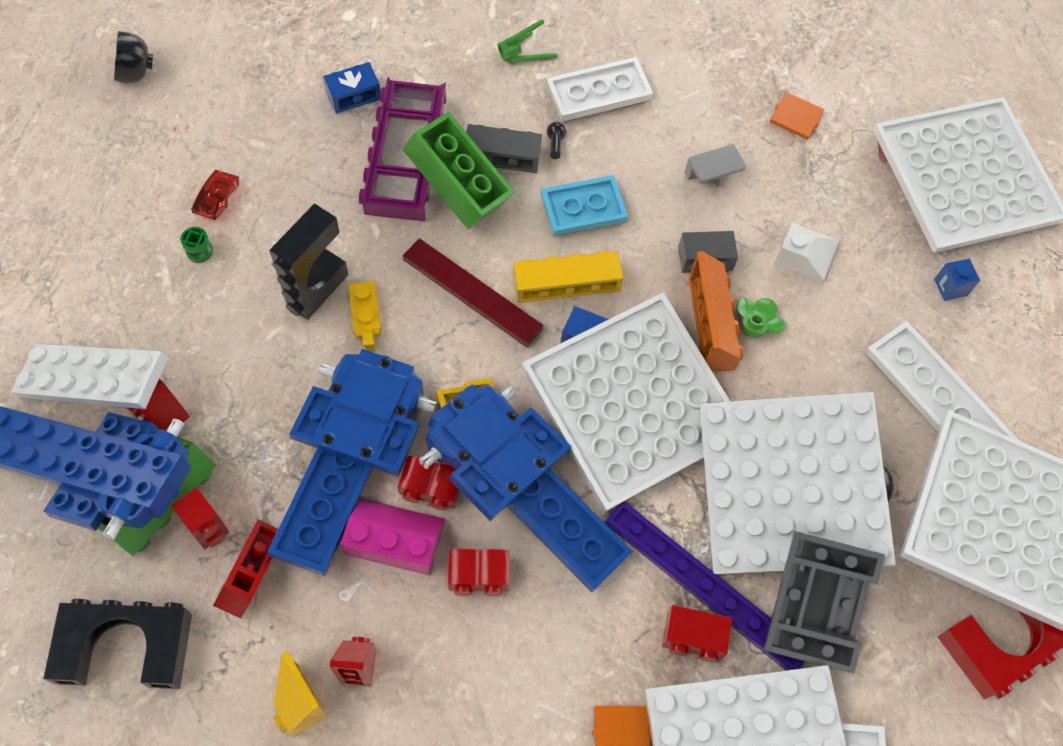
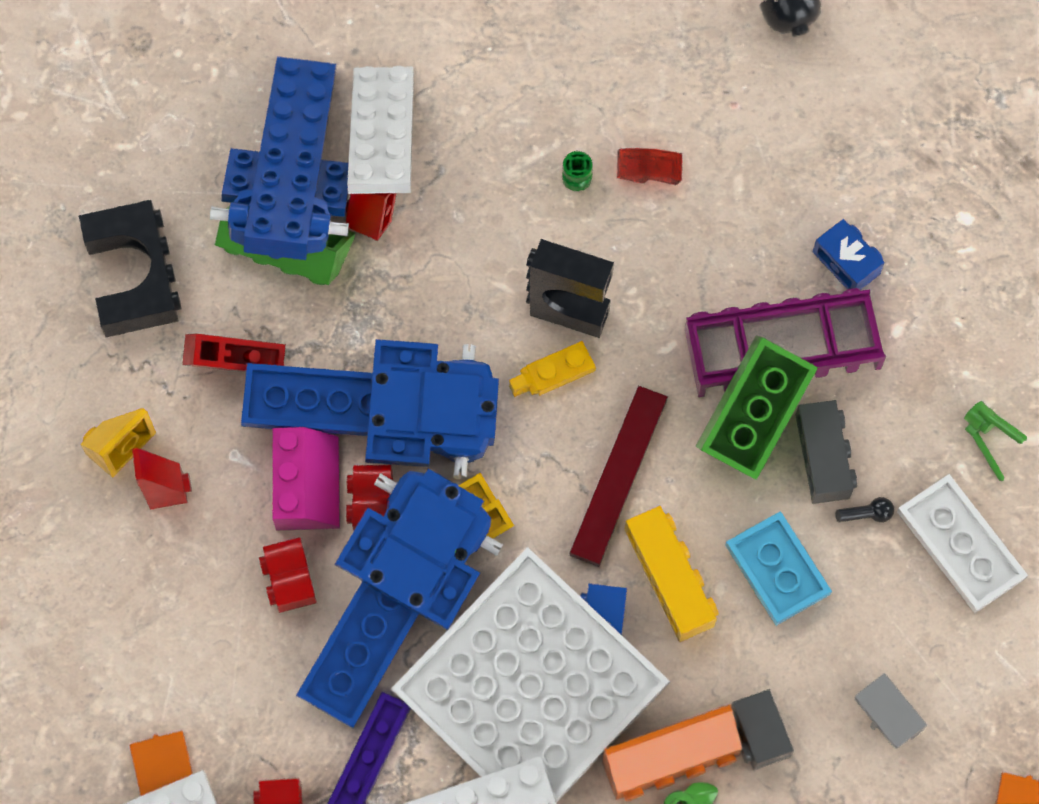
camera: 80 degrees right, 5 degrees up
red brick [170,487,229,550] -> none

